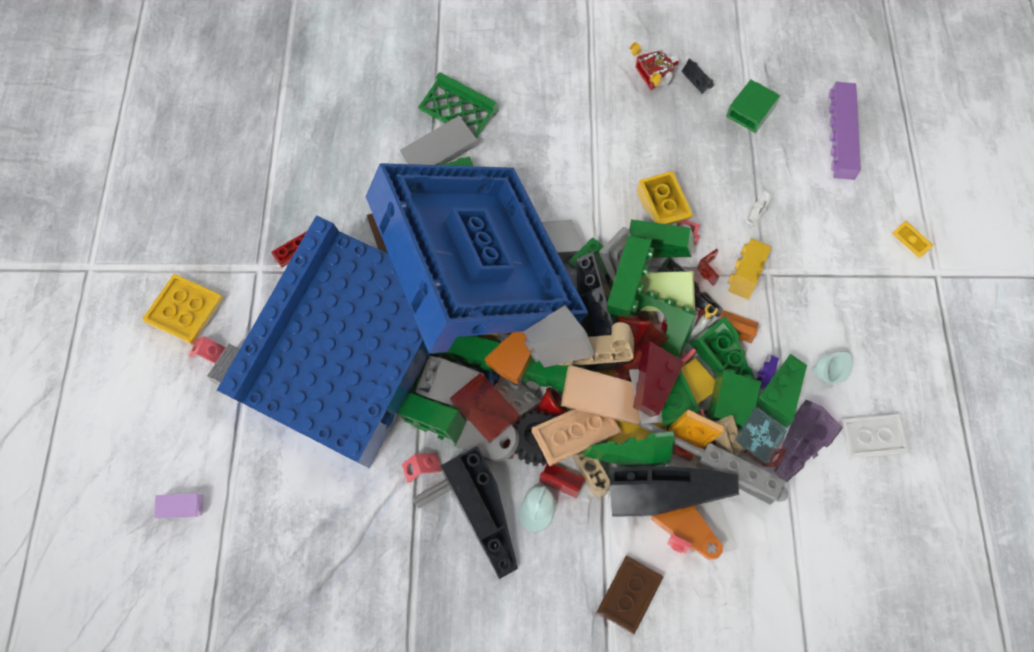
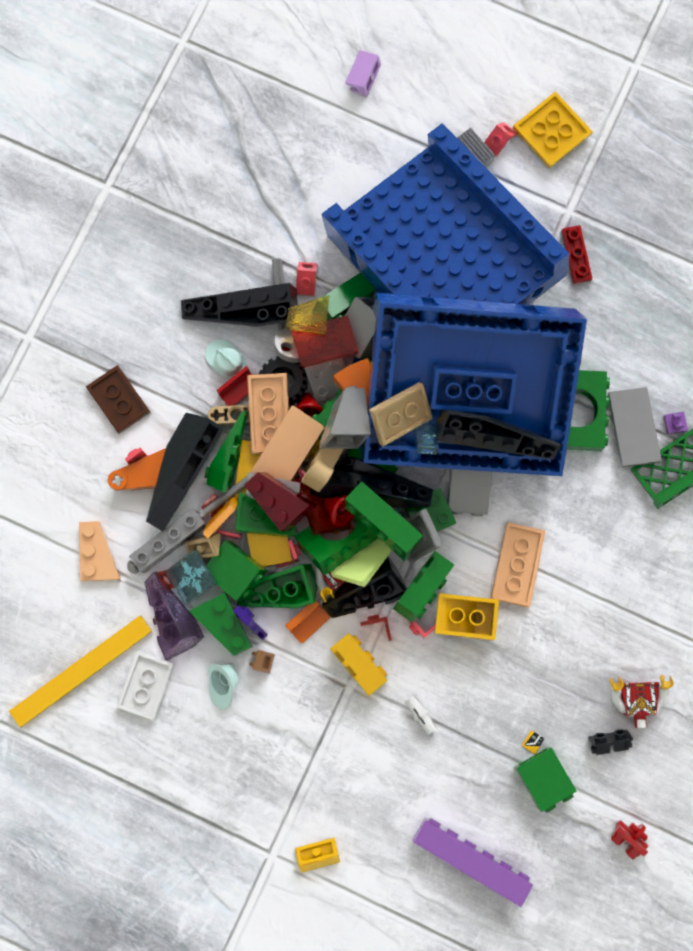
camera: 115 degrees right, 15 degrees up
none -> yellow tile [9,615,153,728]
none -> light nougat wing [79,521,121,582]
none -> medium nougat tile [249,650,275,674]
none -> clear yellow wing [286,295,330,334]
none -> tan tile [369,382,433,446]
none -> clear light blue plate [414,423,453,455]
none -> black wedge [435,409,560,460]
none -> light nougat tile [490,522,545,608]
none -> sticker [522,730,544,754]
none -> red hips [611,819,648,860]
none -> medium lavender tile [663,412,688,435]

